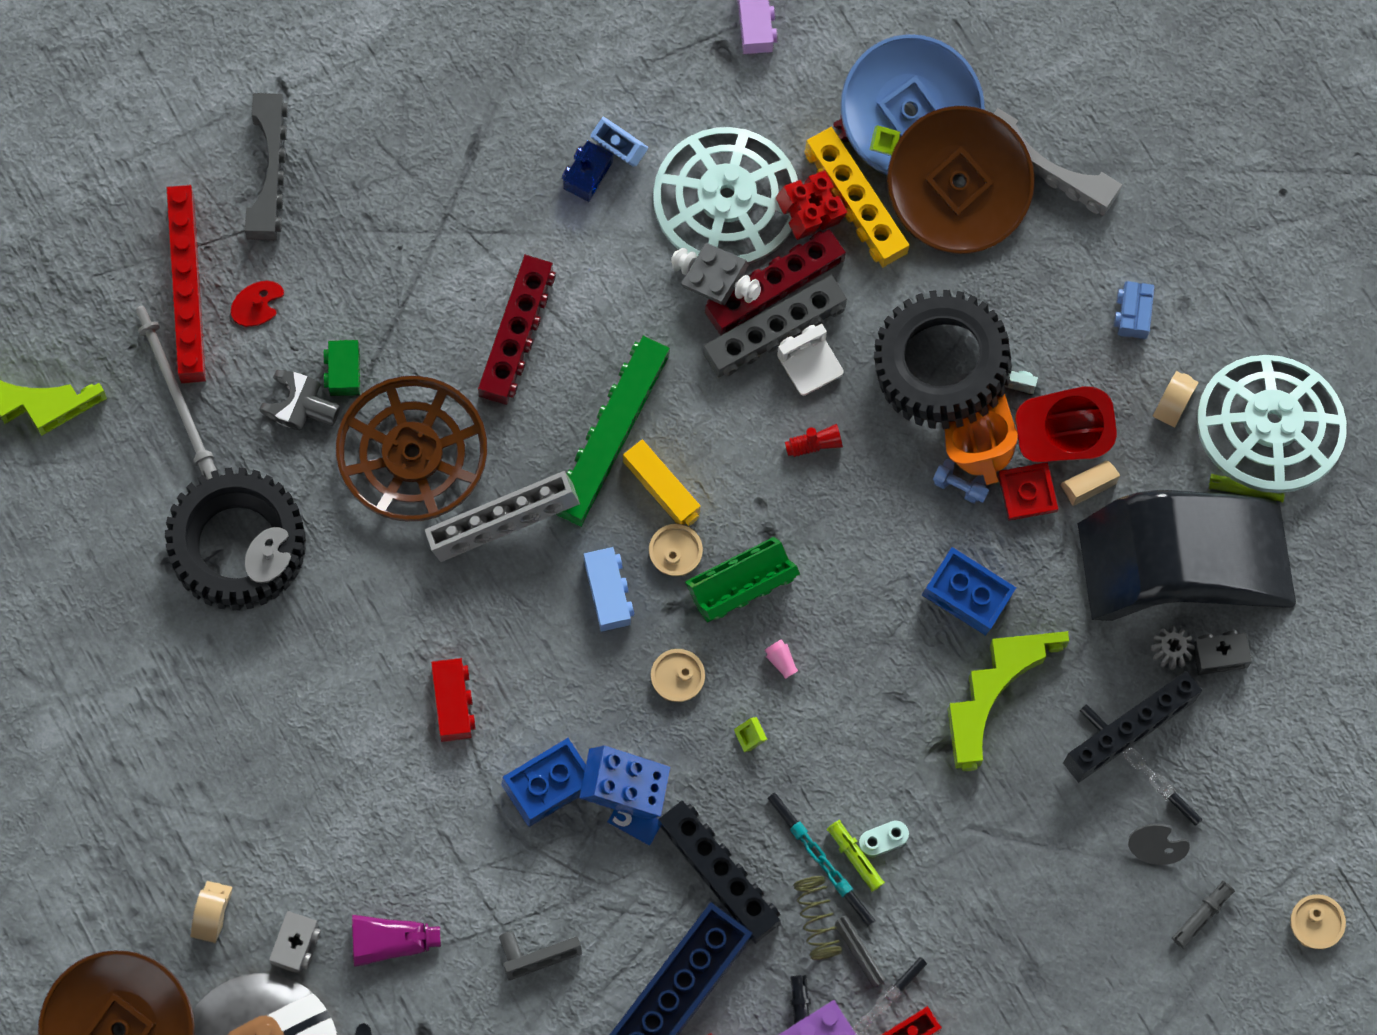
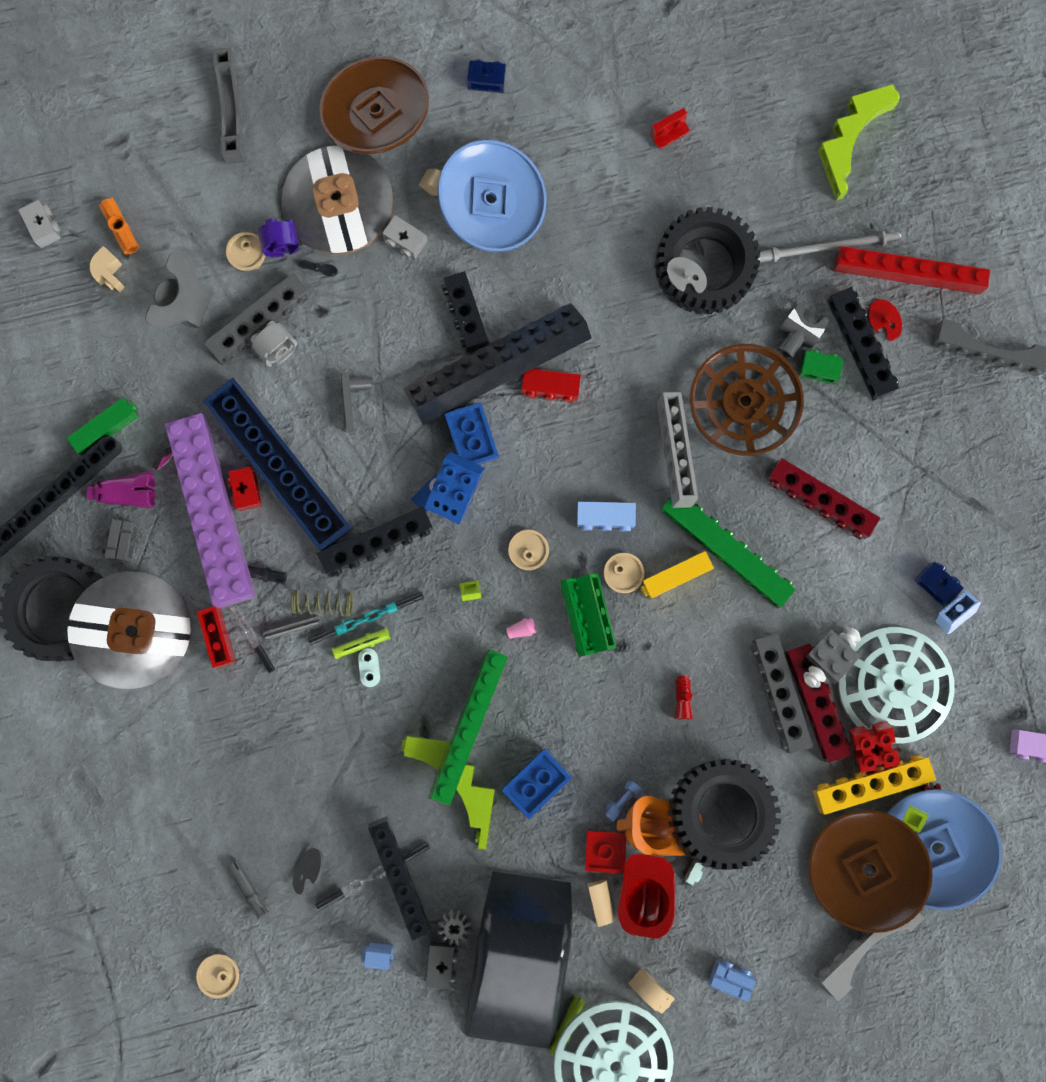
camera: 105 degrees right, 10 degrees up
magenta piece [352,915,441,967] -> none
white bracket [777,324,844,396] -> none
none -> medium blue brick [361,942,394,970]
none -> black brick [403,303,592,425]
none -> green brick [427,649,508,806]
none -> medium blue dish [437,140,547,252]
none -> black brick [442,271,489,353]
none -> clear blue brick [467,59,506,93]
none -> red bracket [650,107,690,150]
none -> black brick [827,287,899,401]

